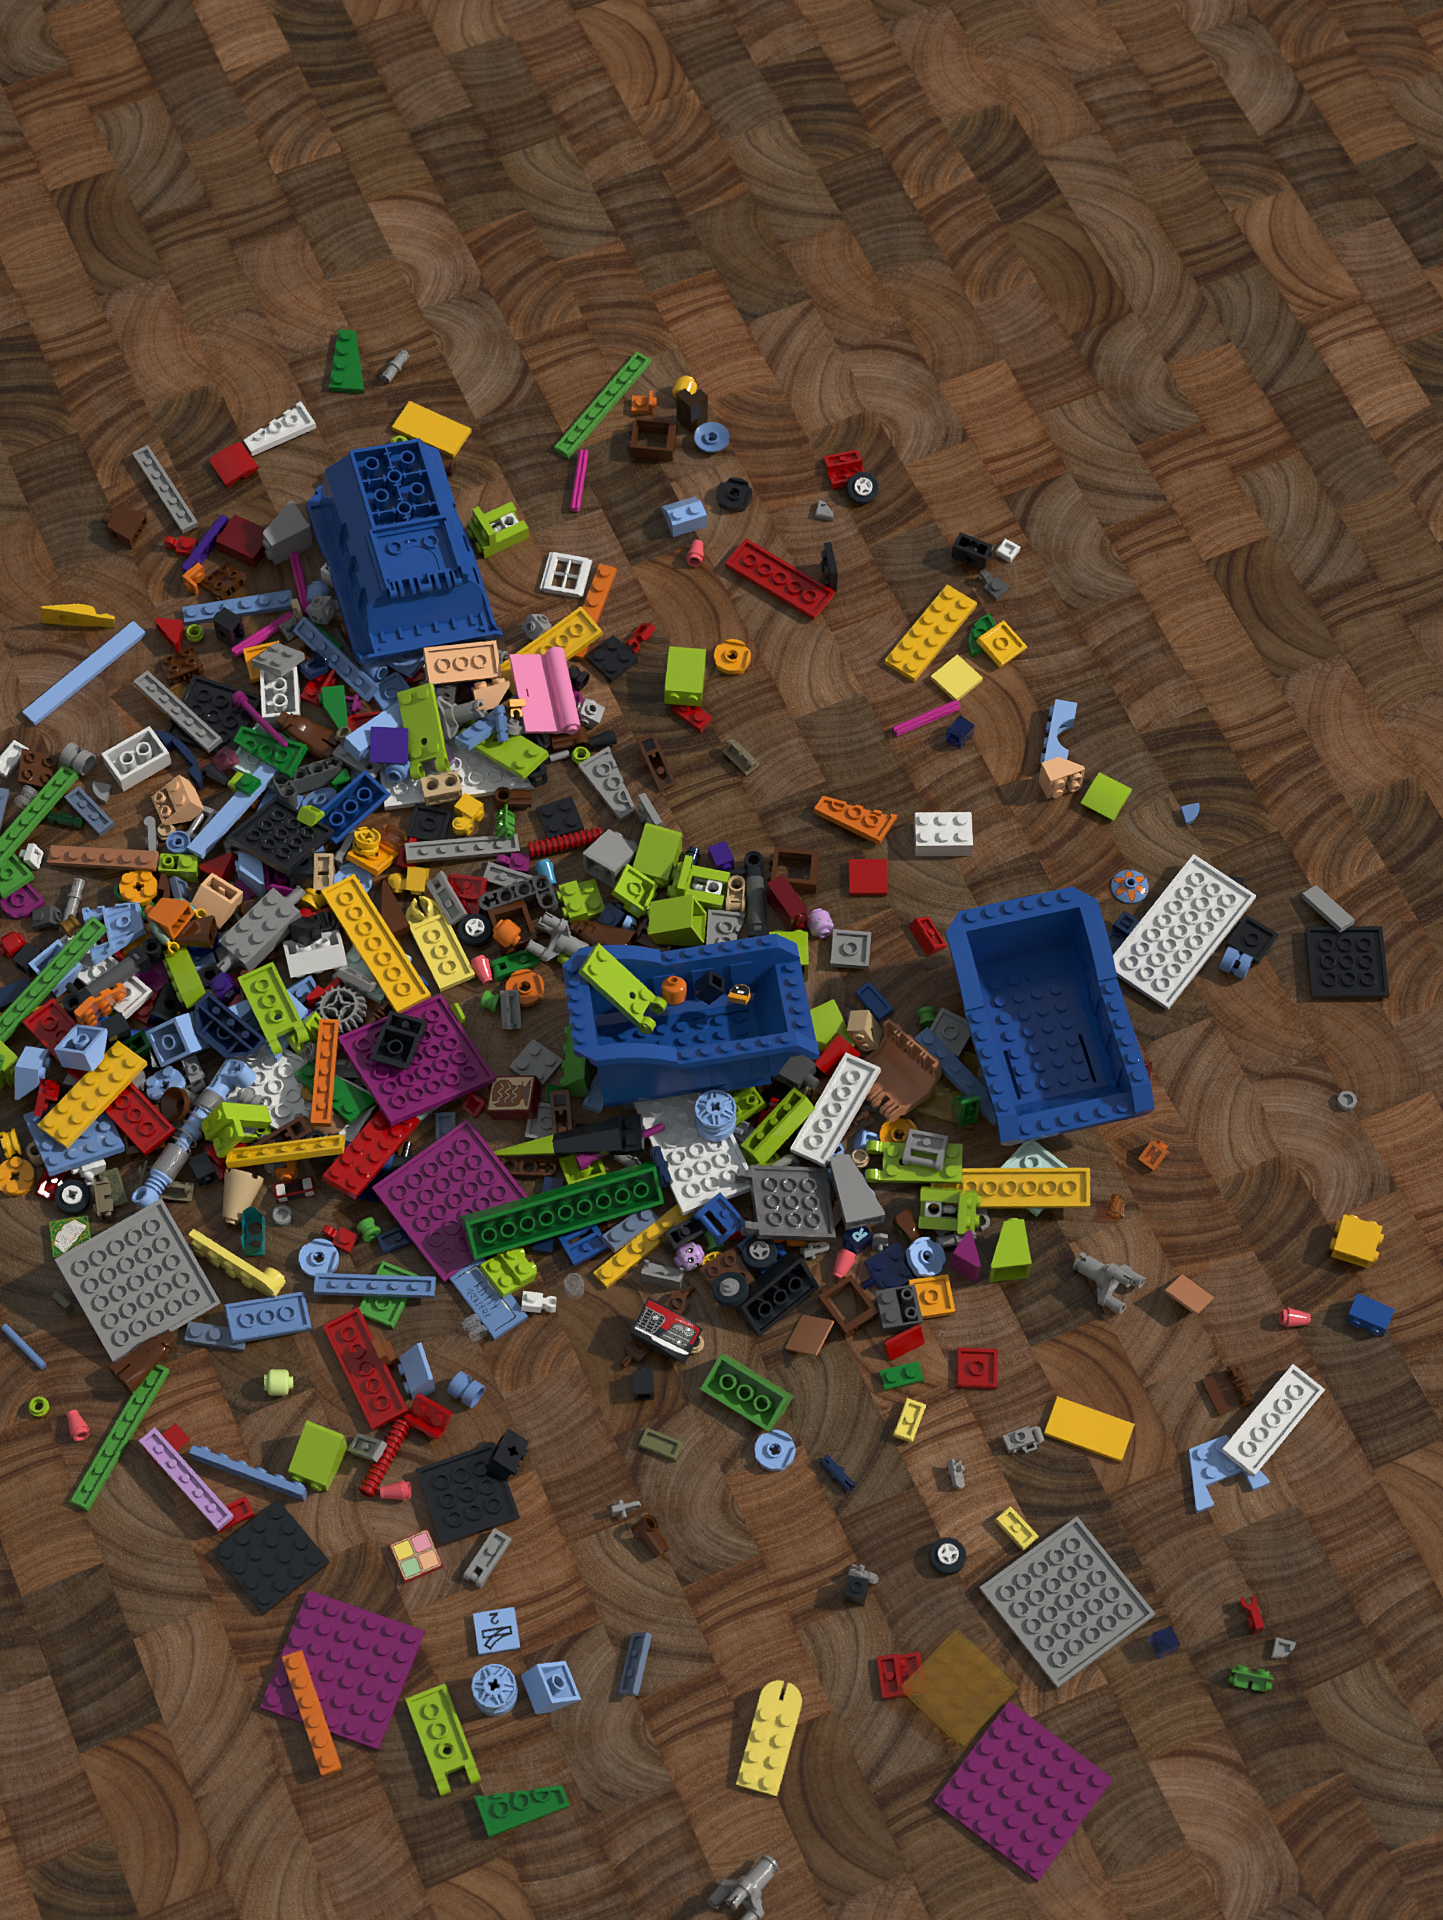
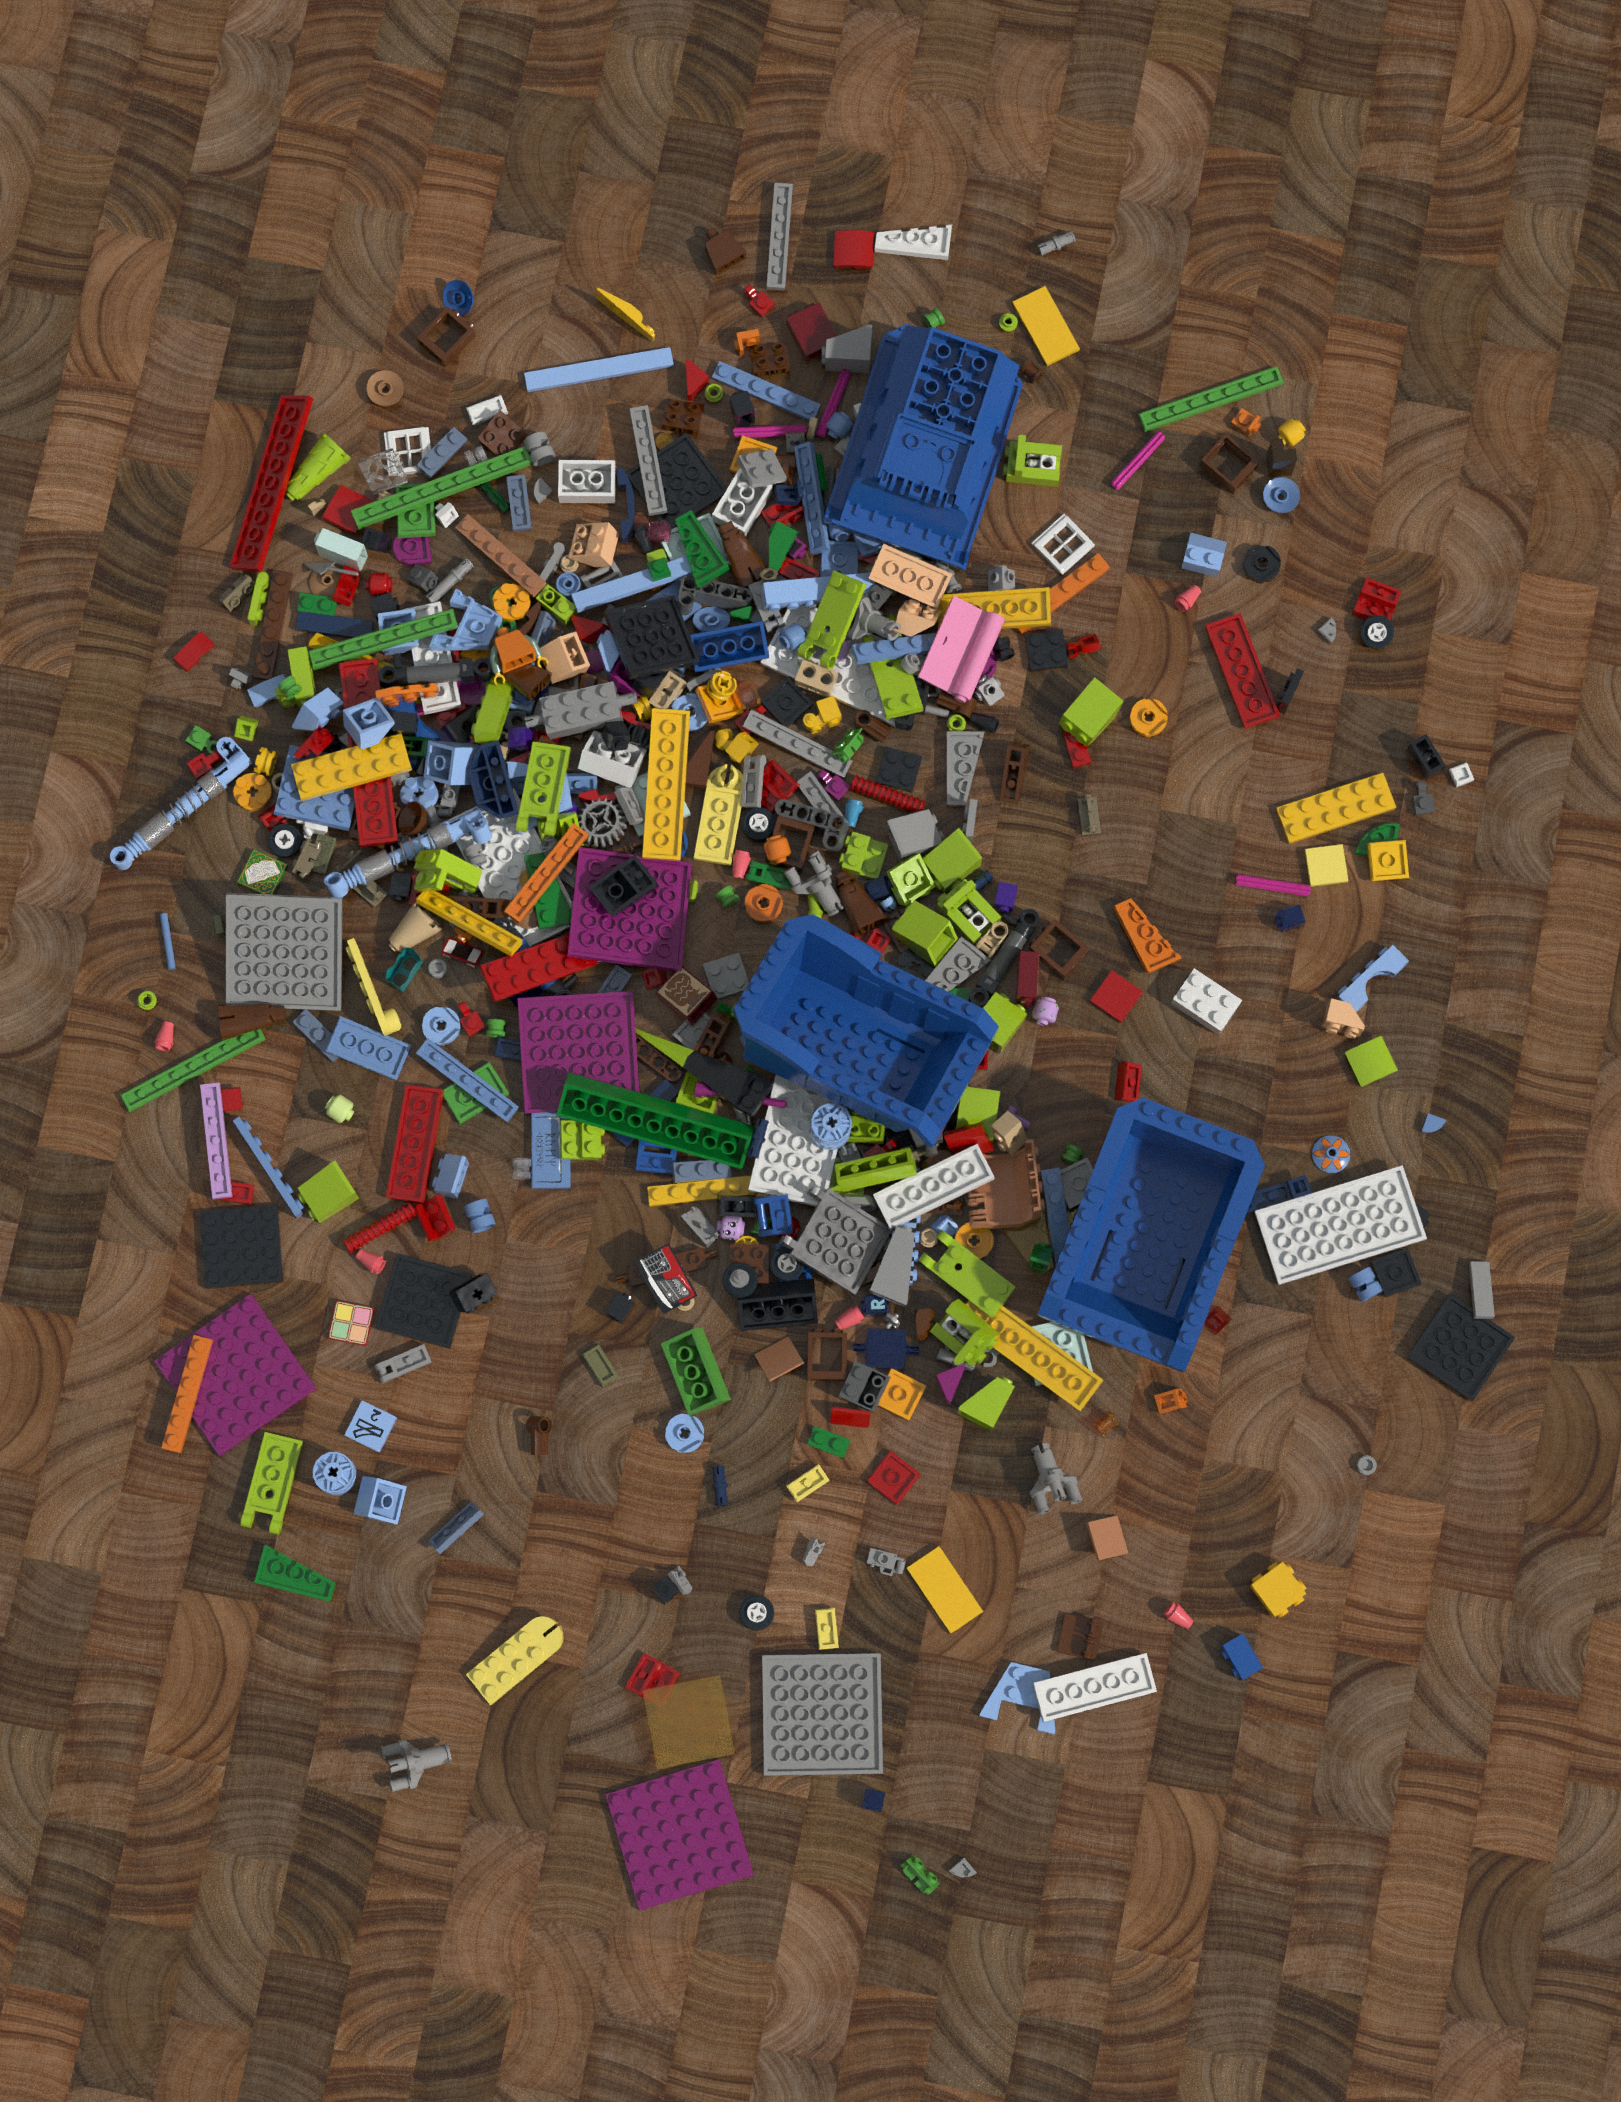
camera: 35 degrees right, 15 degrees up
pearl gold wheel [59,914,82,938] -> none
dark purple plate [182,514,228,574] -> none
magenta piece [231,691,288,748] -> none
lime slope [297,805,325,827] -> none
light grey brick [306,595,337,625] -> none
green wing [329,329,364,394] -> none
light grey plate [347,1433,387,1462] -> none
dark purple piece [370,726,409,765] -> none
dark orange slope [371,1338,400,1365] -> none
medium blue axle [494,705,508,742] -> none
pearl gold tile [500,699,526,719] -> none
light grey hinge [500,990,522,1030] -> none
white plate [521,1291,557,1313] -> none
clear wheel [564,1273,584,1299] -> none
lime hinge [578,943,668,1035] -> none
light grey piece [611,1500,641,1519] -> none
orange head [661,976,687,1006] -> none
black brick [694,970,725,1005] -> none
tile [728,984,751,1005] -> none
light grey piece [799,1241,829,1259] -> none
light grey plate [830,929,871,970] -> none
blue tile [854,981,894,1022] -> none
light grey plate [902,1129,949,1171] -> none
light blue plate [905,1237,946,1277] -> none
red plate [1240,1595,1264,1635] -> none

